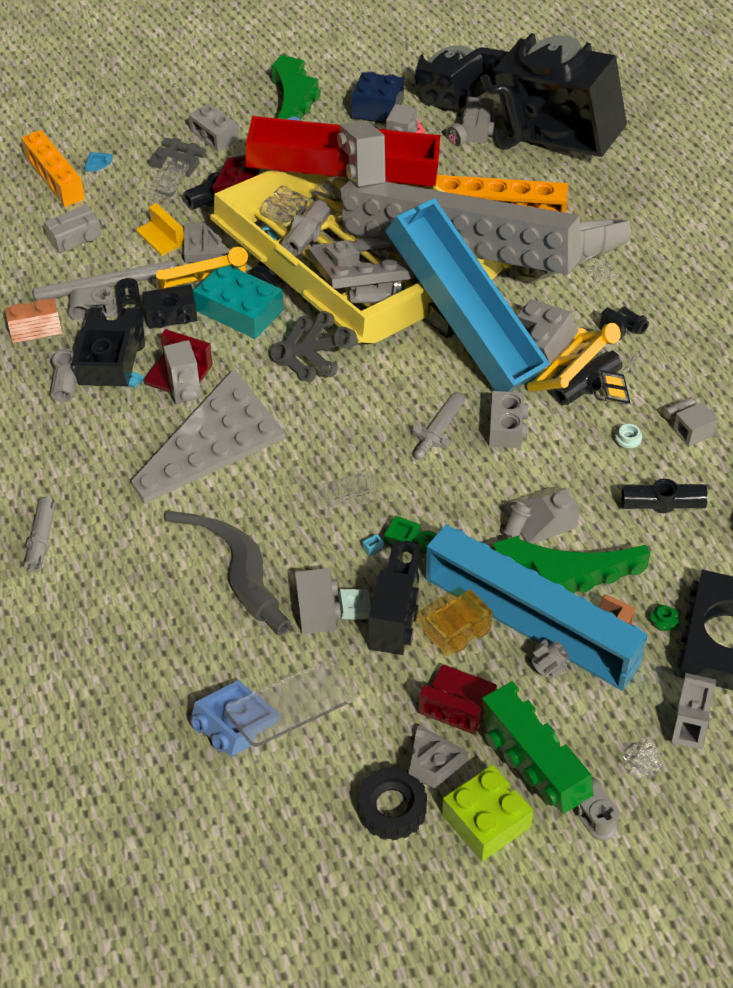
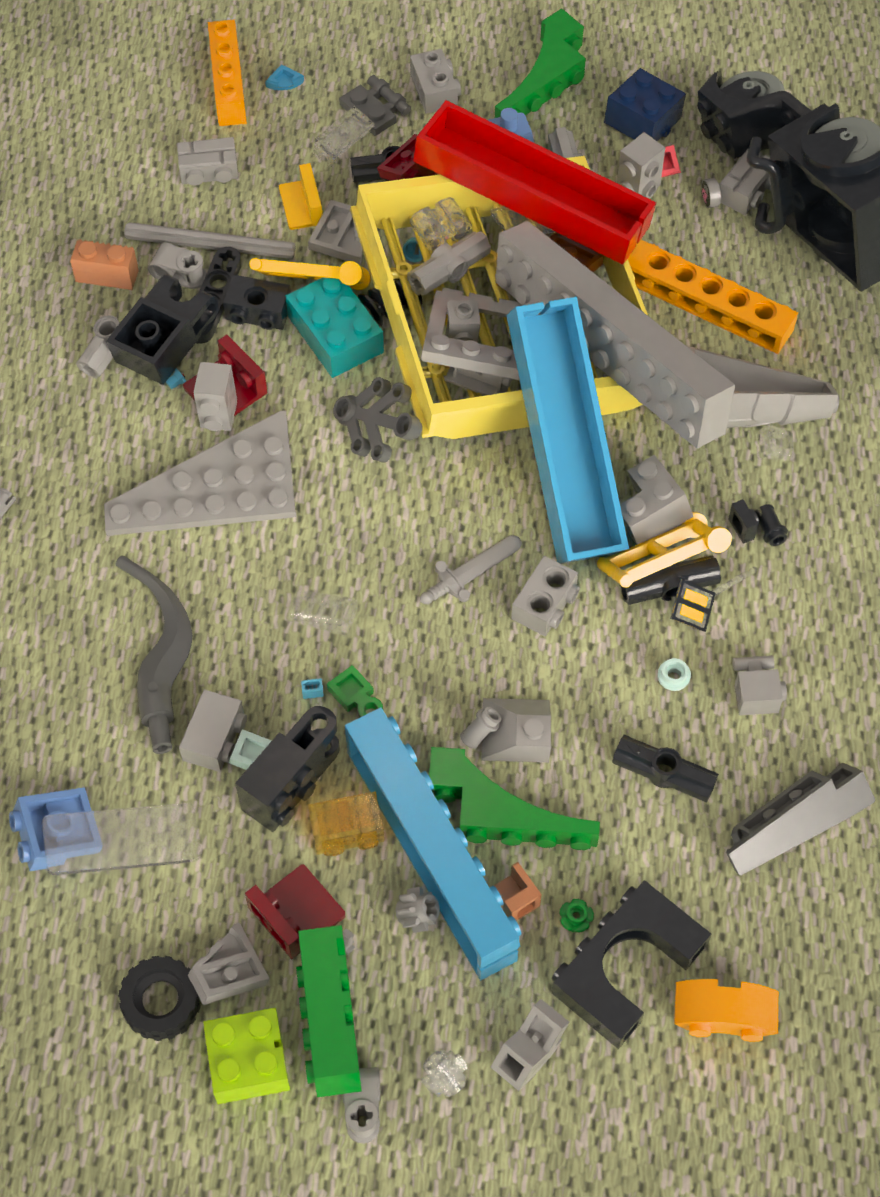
camera: 25 degrees right, 10 degrees up
light grey brick [337,120,385,187] -> none

